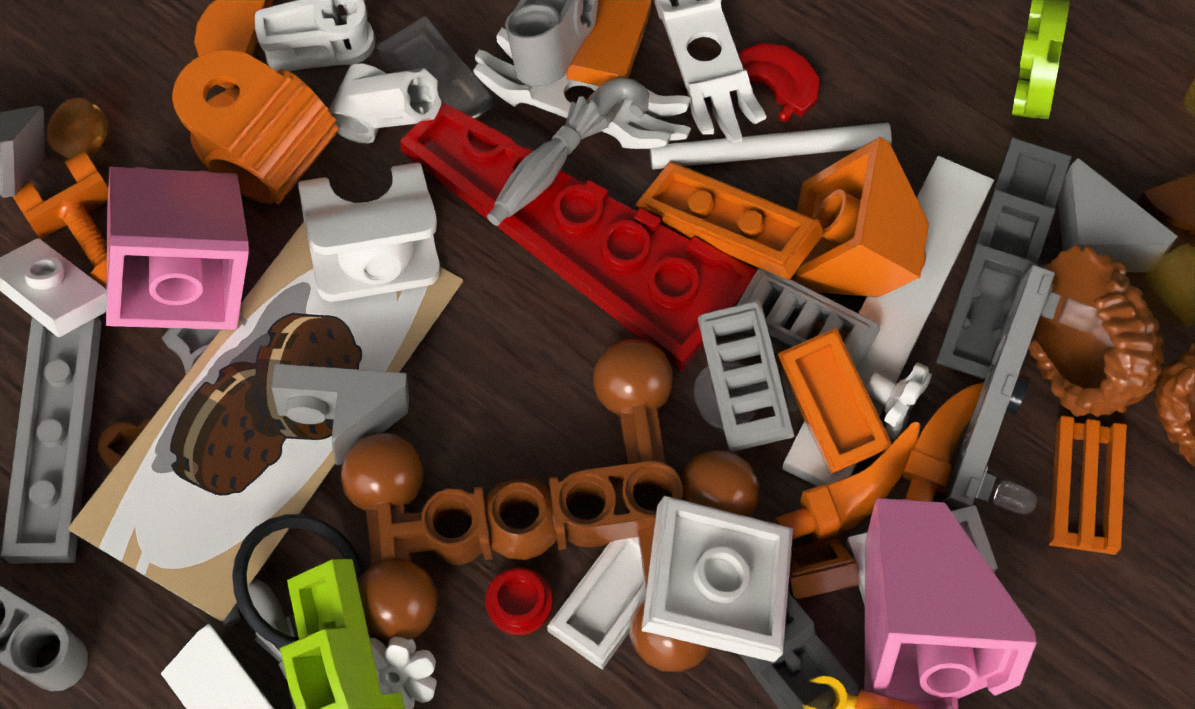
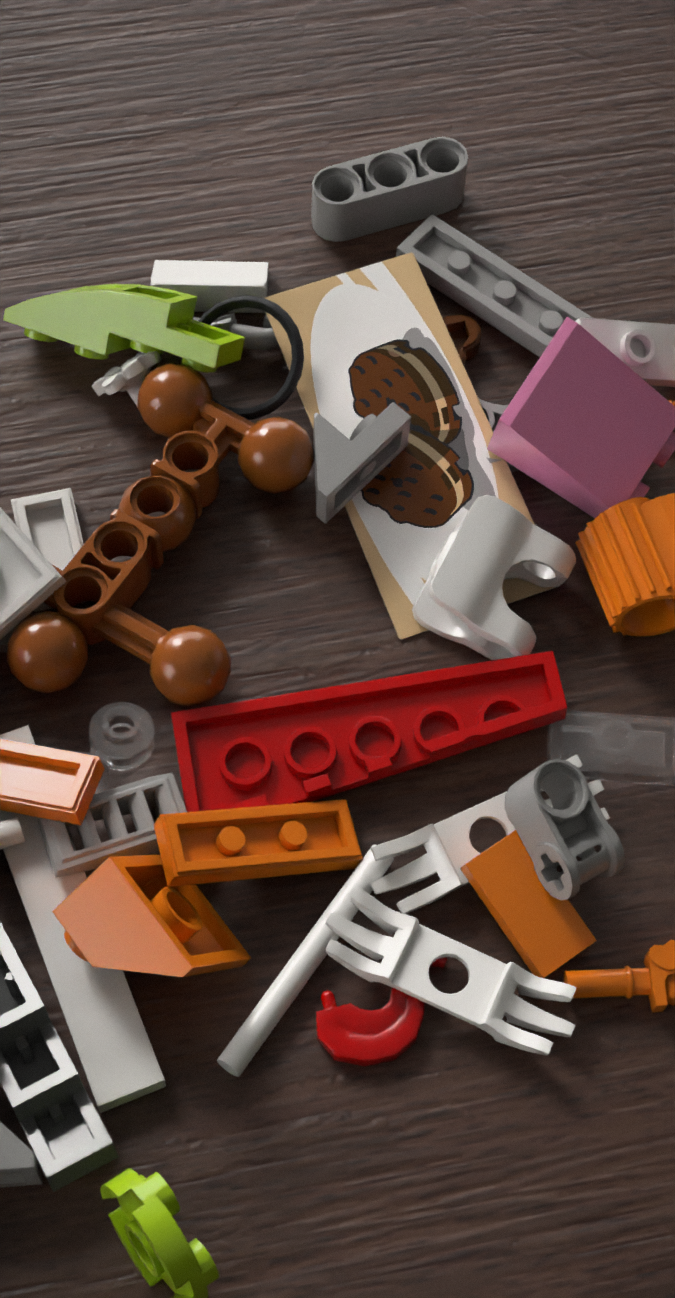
camera: 125 degrees right, 5 degrees down
white piece [328,63,442,144] -> none
red plate [485,568,553,635] -> none
light grey piece [487,77,649,226] -> none
light grey slope [698,302,794,452] -> none

